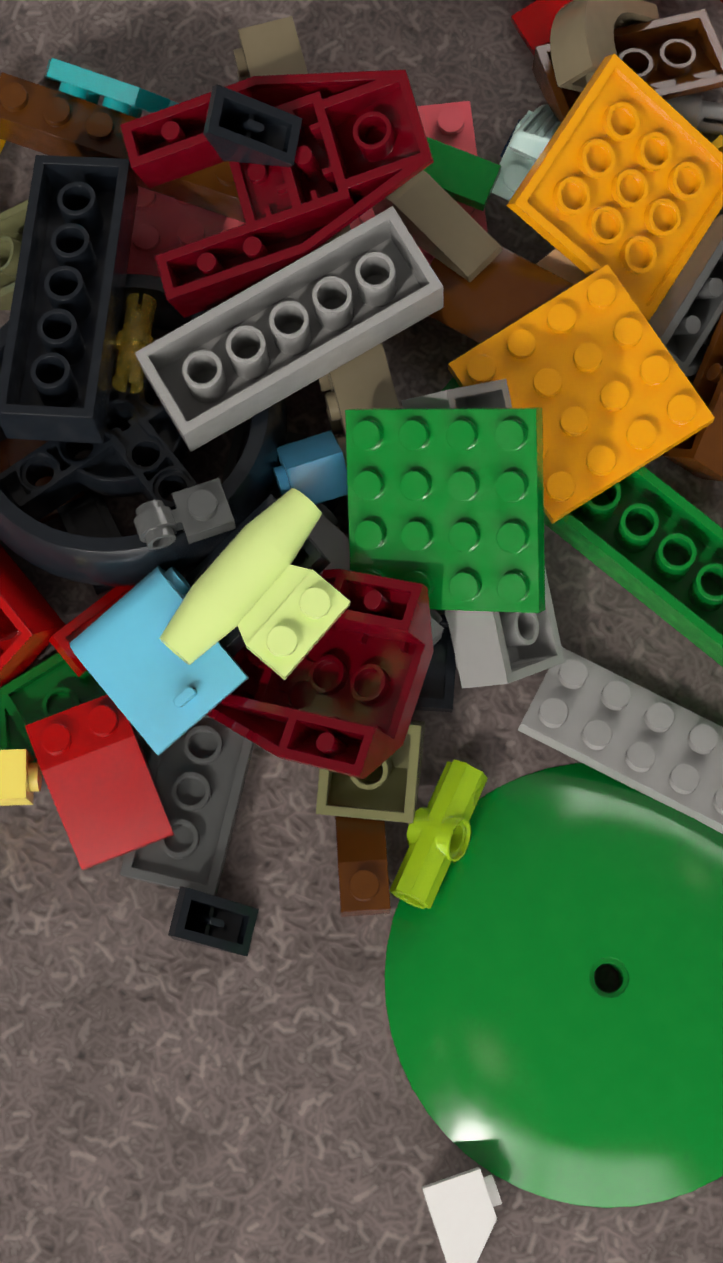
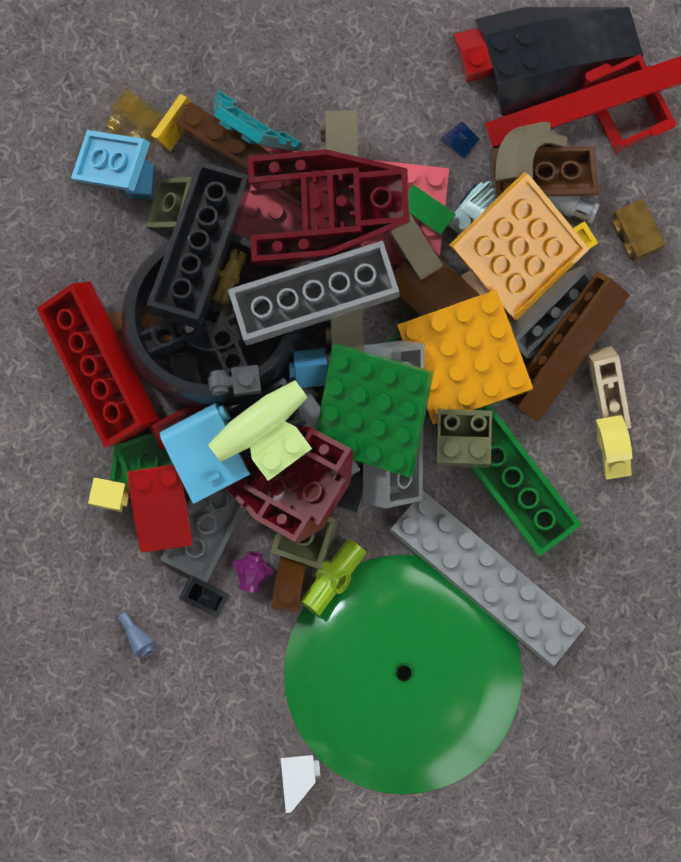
camera: 10 degrees right, 5 degrees up
black slope [203,84,303,167] -> none
none -> sand blue cone [117,612,156,659]
none -> magenta rock [232,551,274,593]
none -> olive slope [435,409,492,468]
none -> clear blue slope [440,122,480,158]

